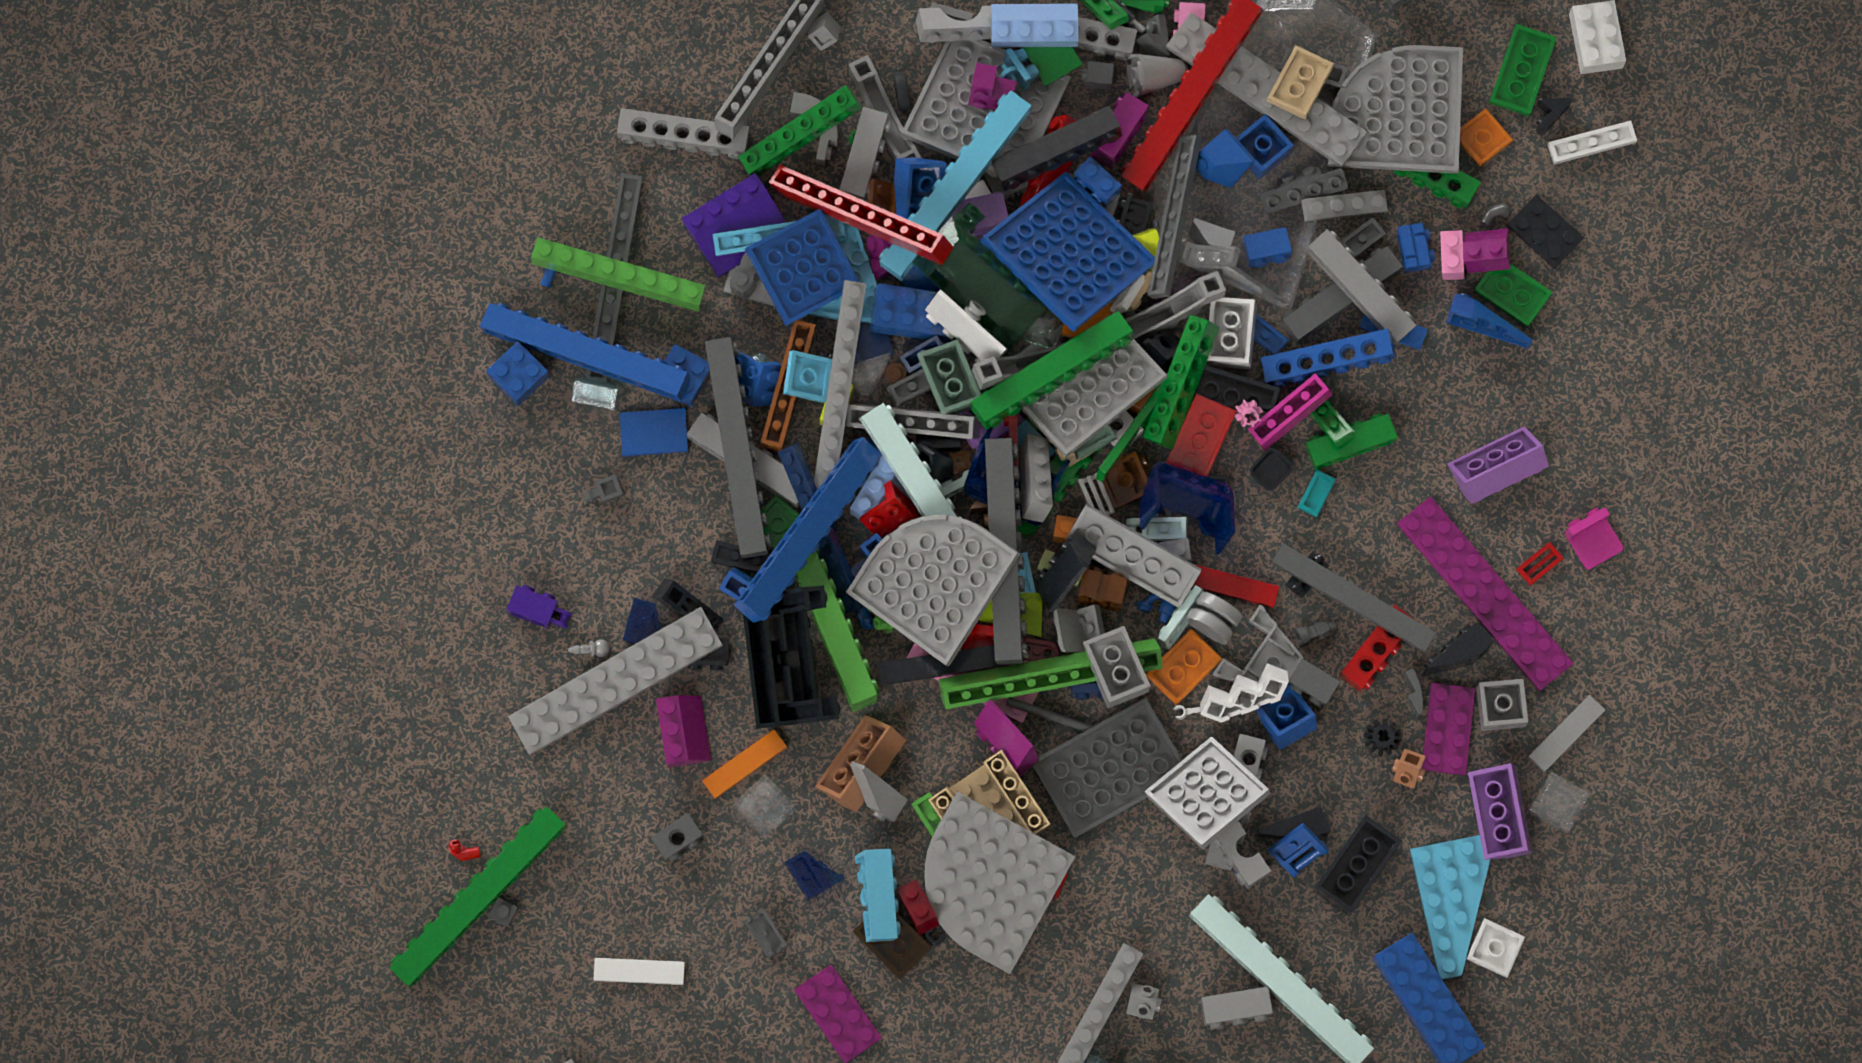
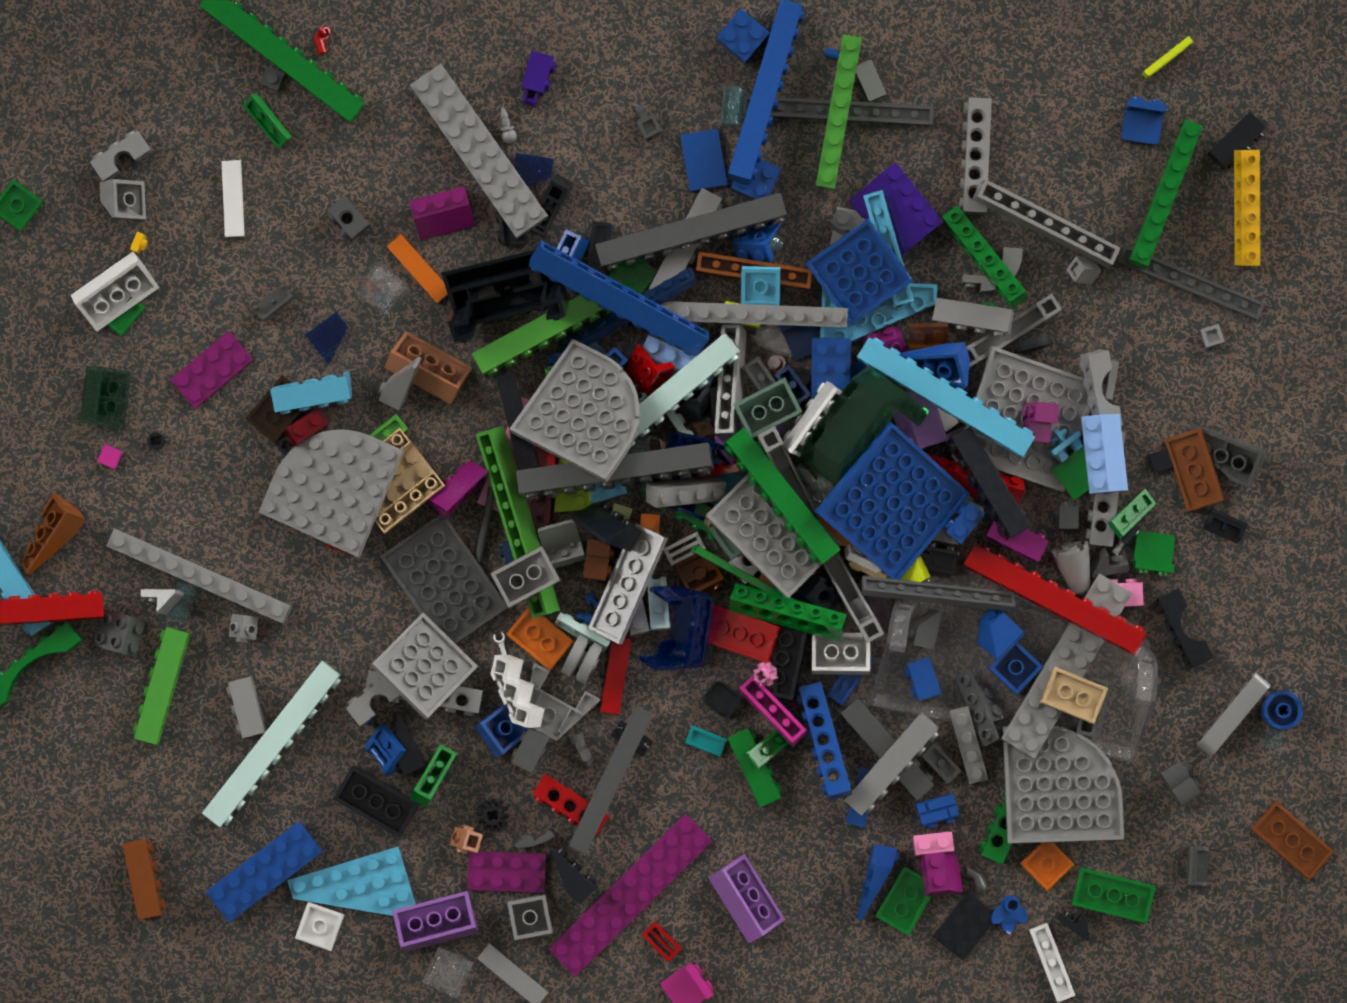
camera: 85 degrees right, 10 degrees up
red brick [768,165,954,265] -> none
light grey bush [964,300,986,322] -> none
white brick [1569,0,1626,74] -> none
none -> green plate [243,93,292,150]
none -> green brick [410,744,457,808]
none -> light grey tile [856,60,886,102]
none -> blue plate [991,895,1027,934]

